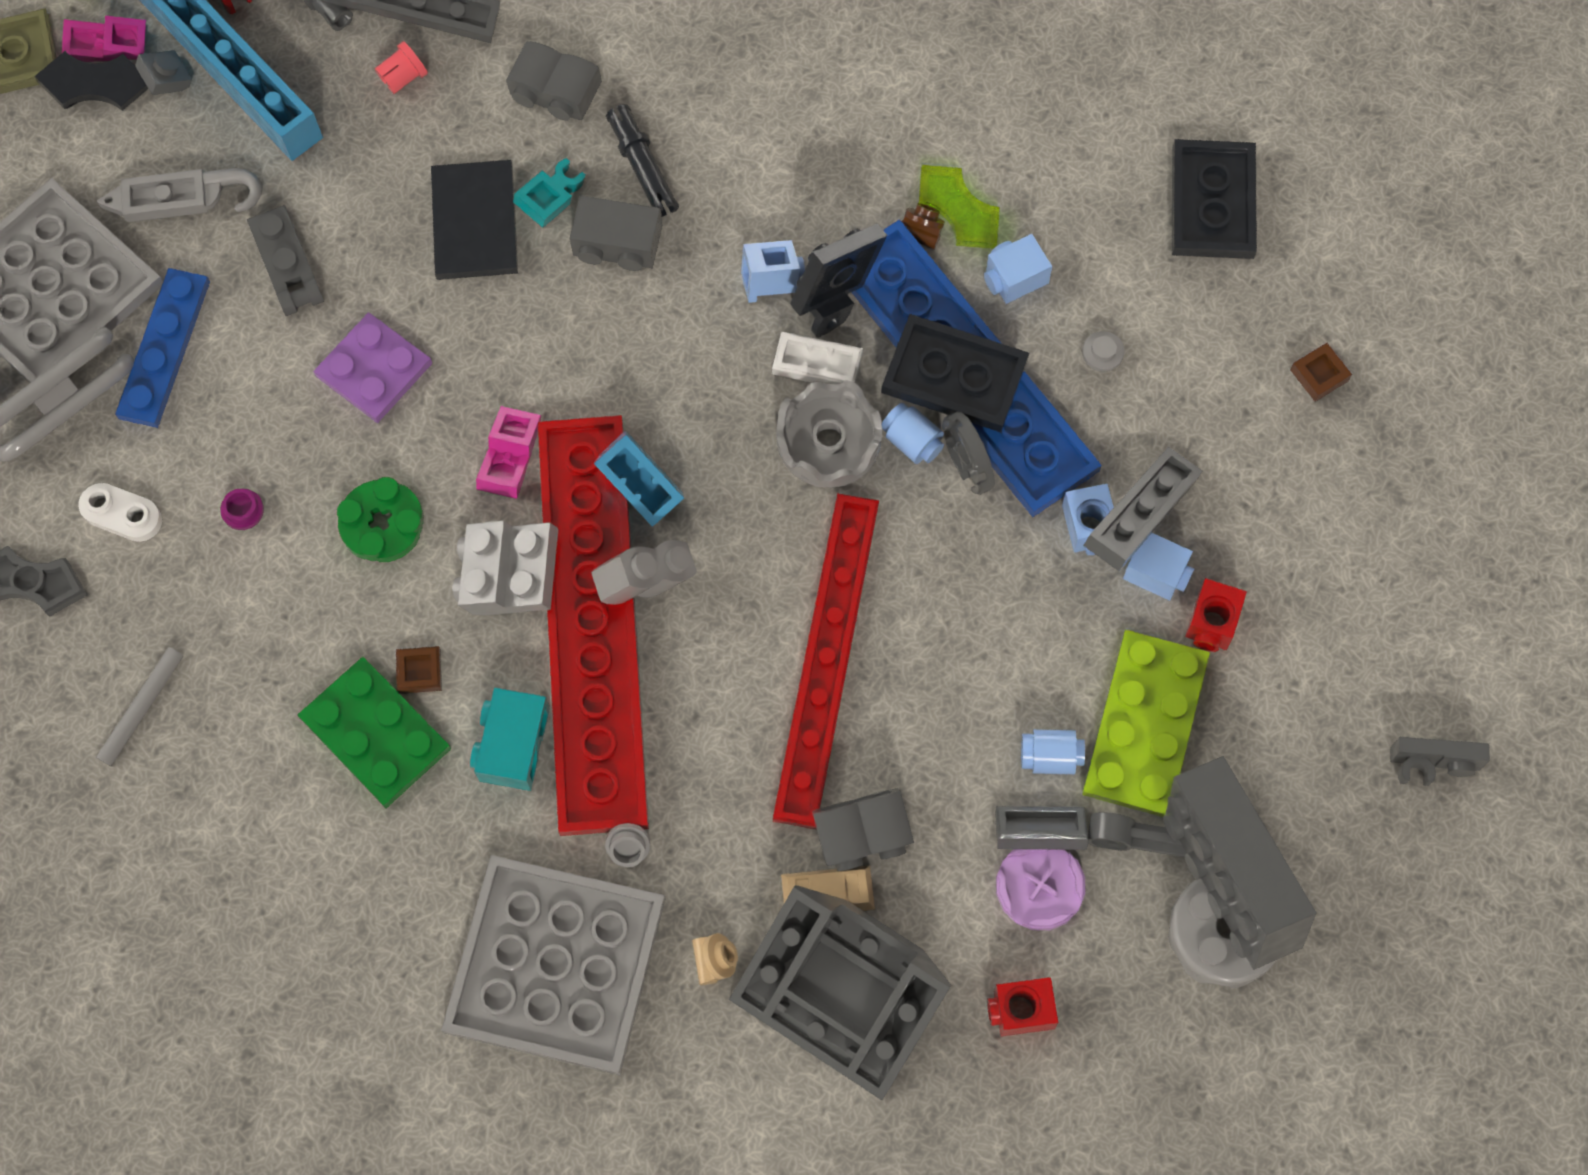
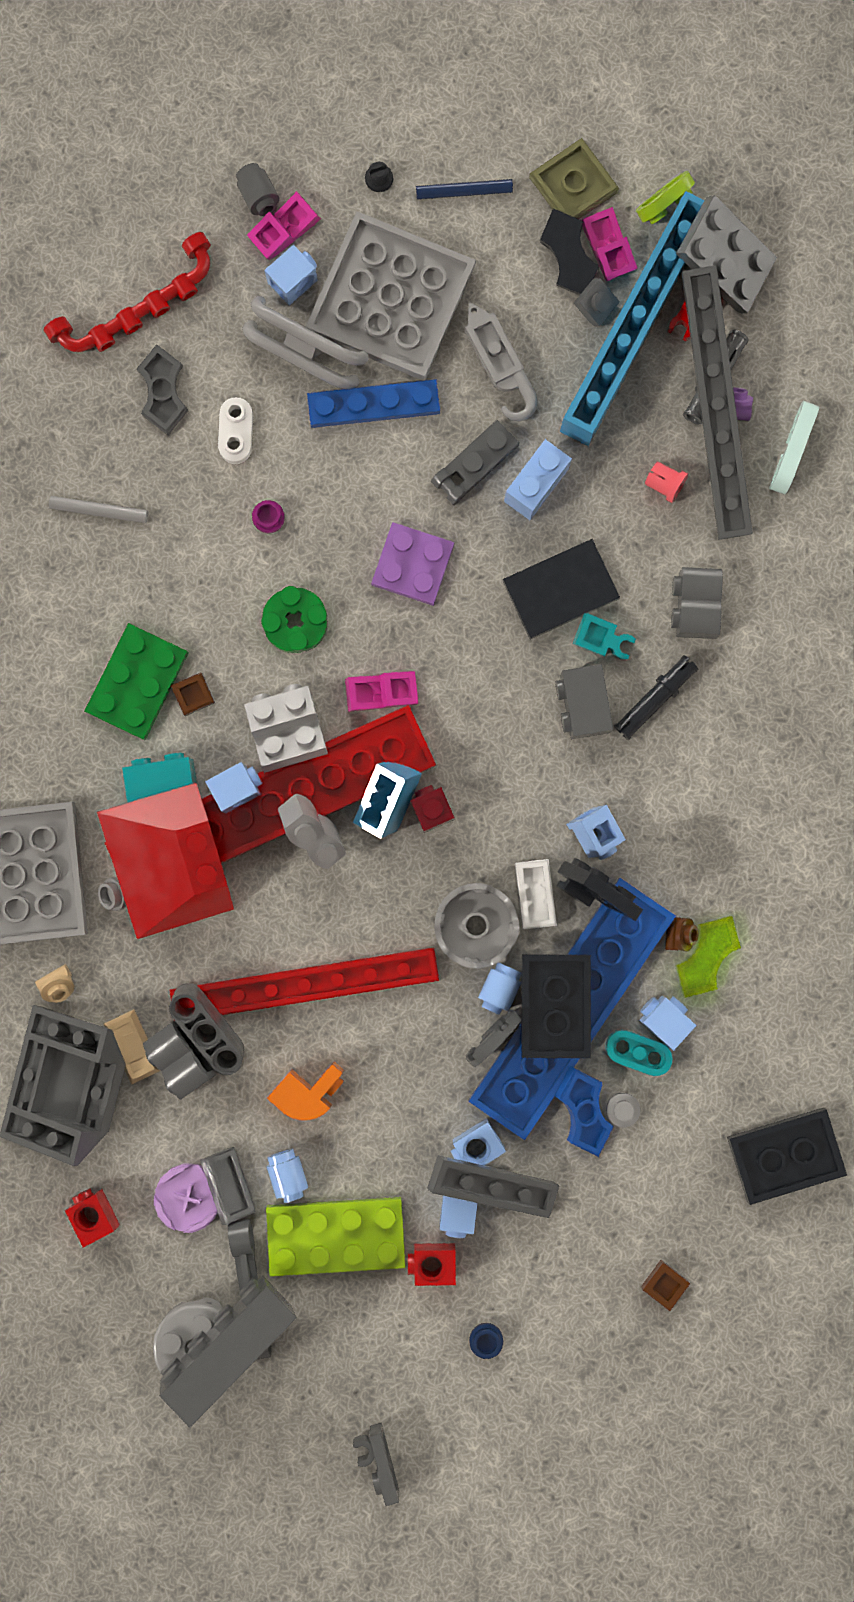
camera: 70 degrees right, 15 degrees up
none -> red slope [97,782,234,939]
none -> dark grey beam [169,983,244,1075]
none -> light blue brick [205,762,262,813]
none -> orange brick [267,1061,344,1120]
none -> dark red brick [410,785,455,833]
none -> dark blue plate [469,1323,504,1359]
none -> light blue brick [504,439,572,520]
none -> blue tile [555,1066,614,1157]
none -> teal plate [605,1029,673,1076]

